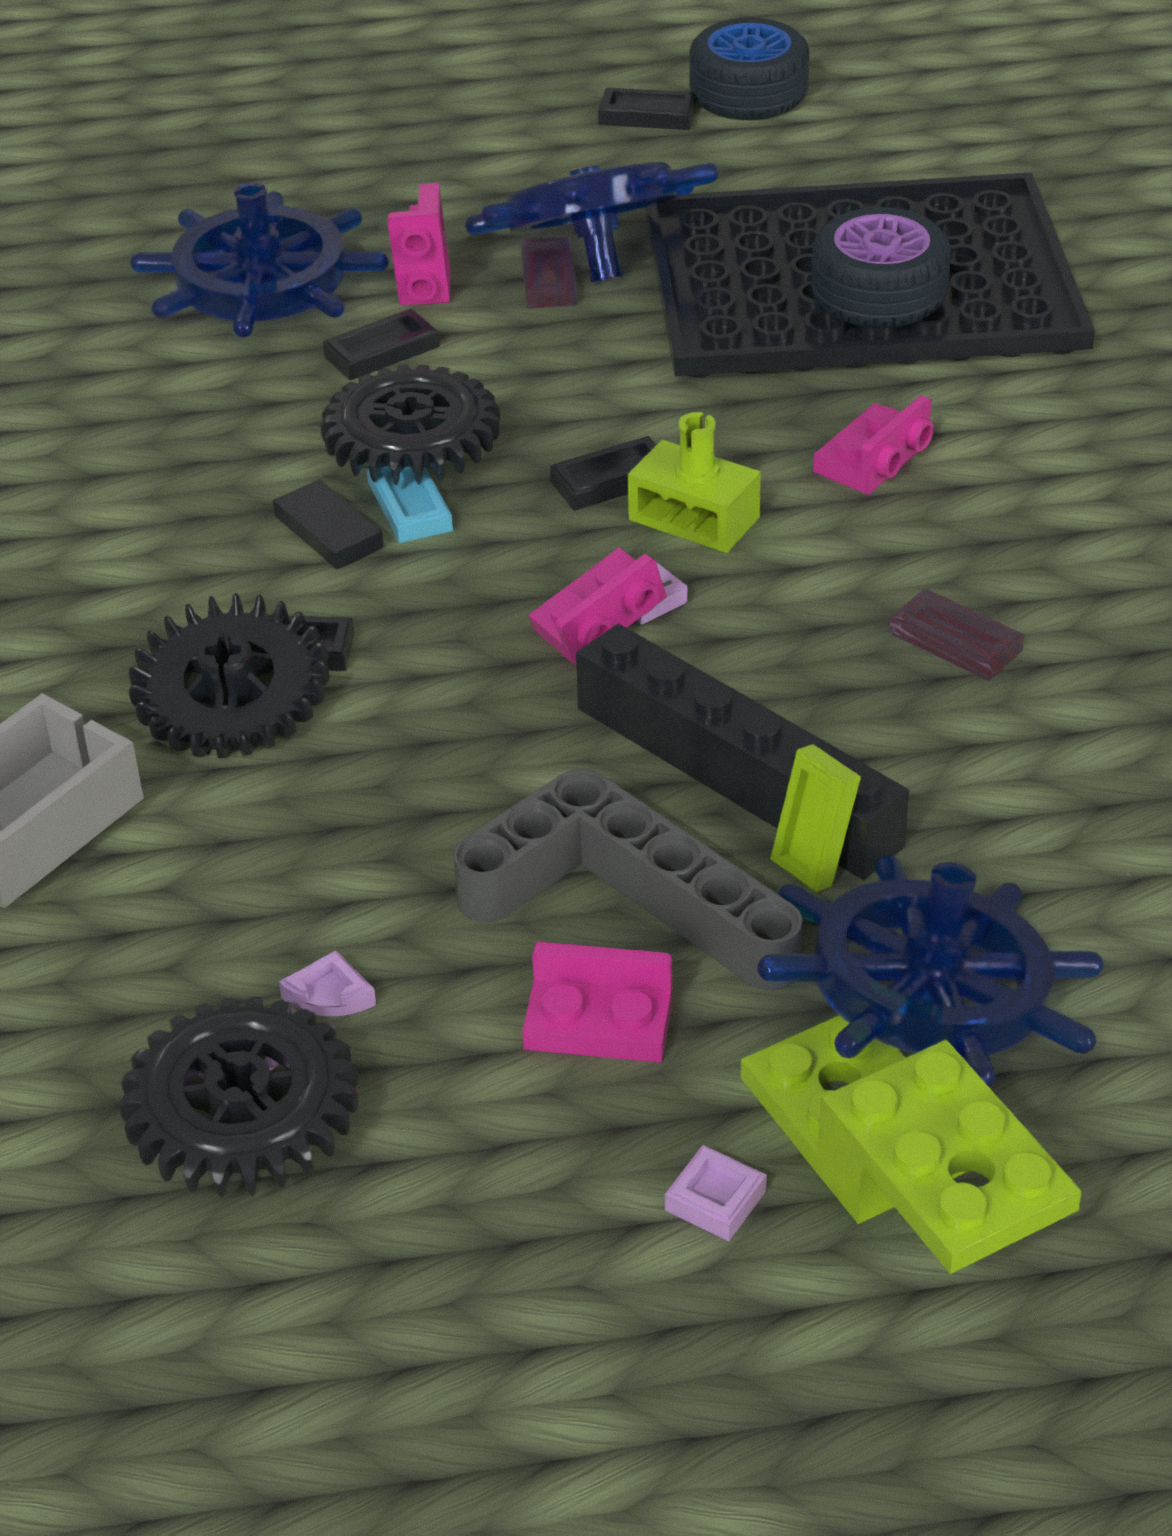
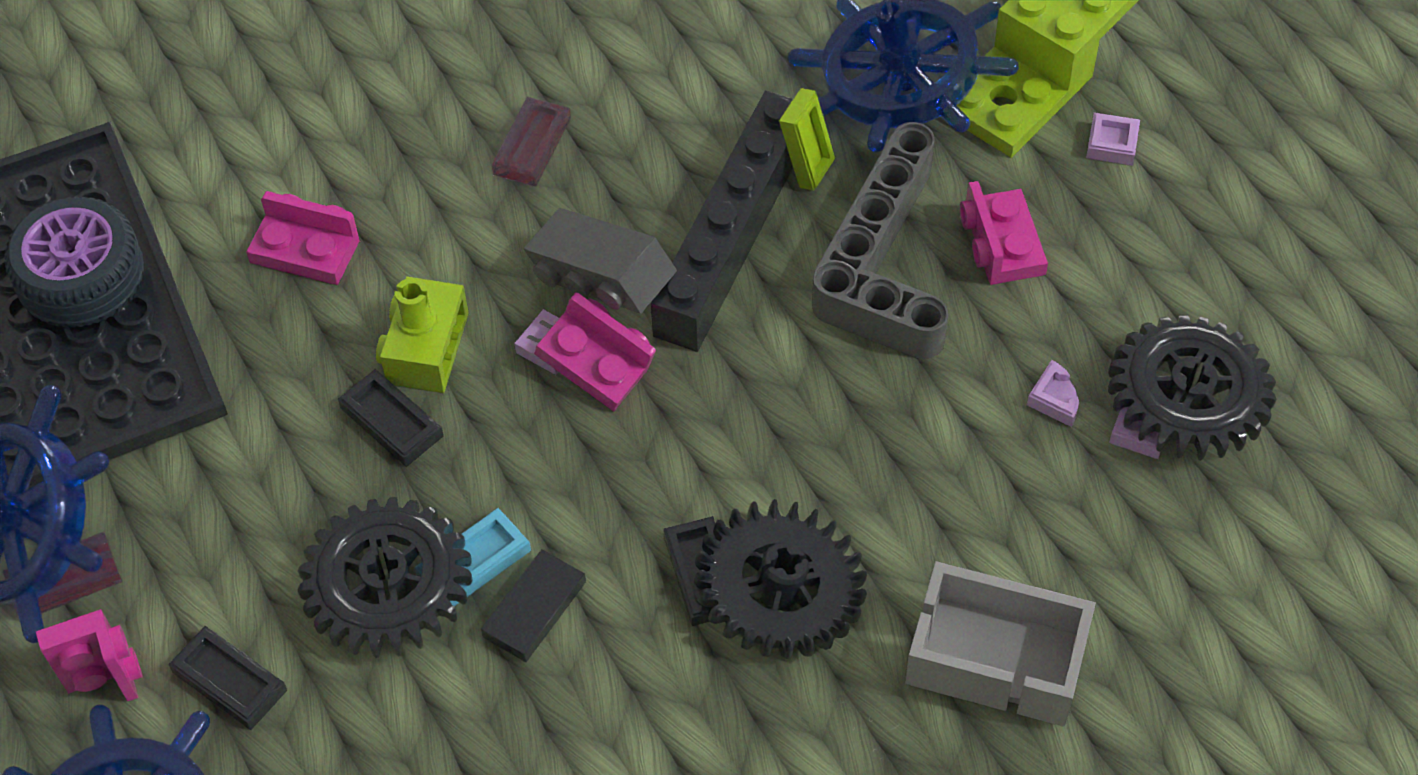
camera: 110 degrees left, 15 degrees up
none -> dark grey brick [524,208,677,314]

